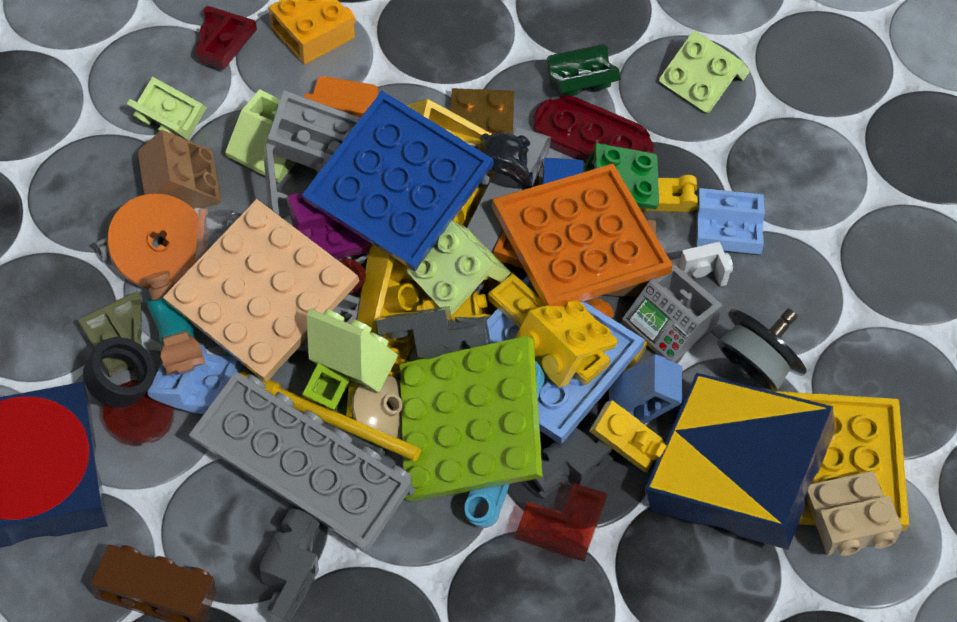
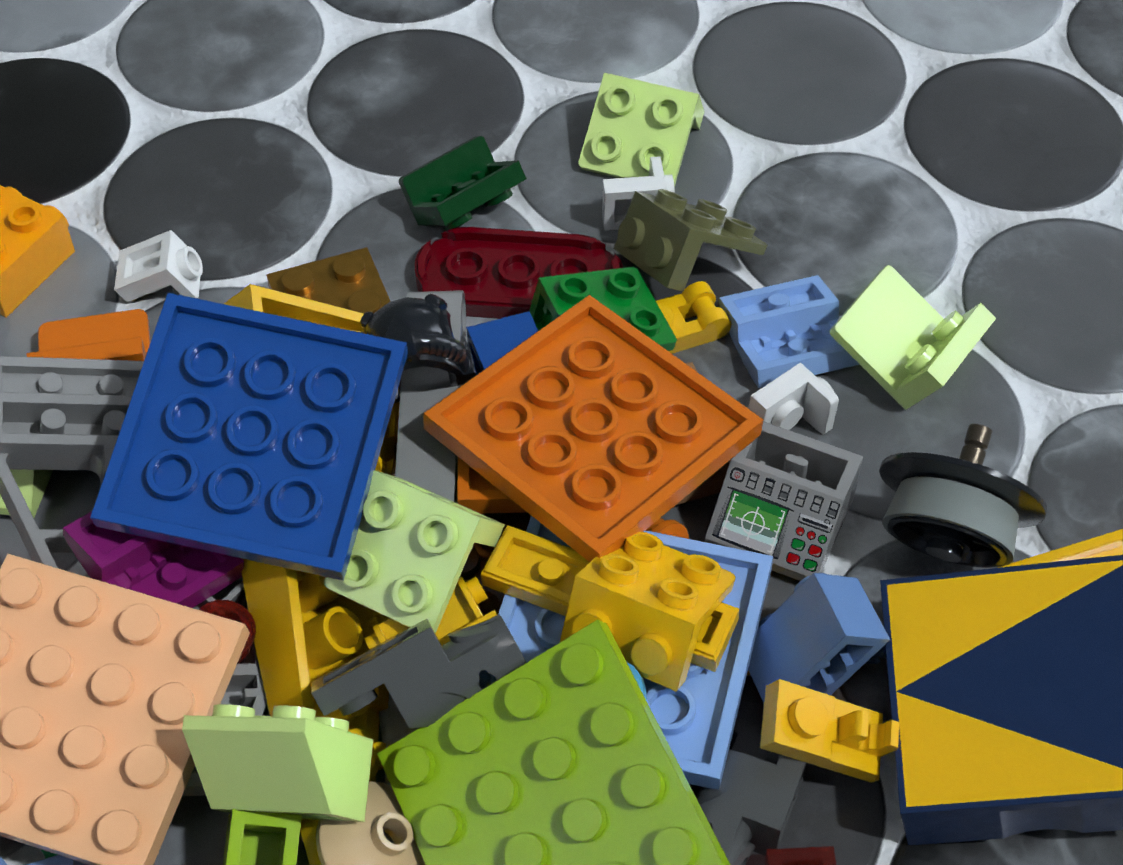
camera: 20 degrees left, 5 degrees down
none -> white bracket [114,230,203,302]
none -> white bracket [602,156,675,231]
none -> olive bracket [613,189,768,291]
none -> yellowish green bracket [829,265,996,410]

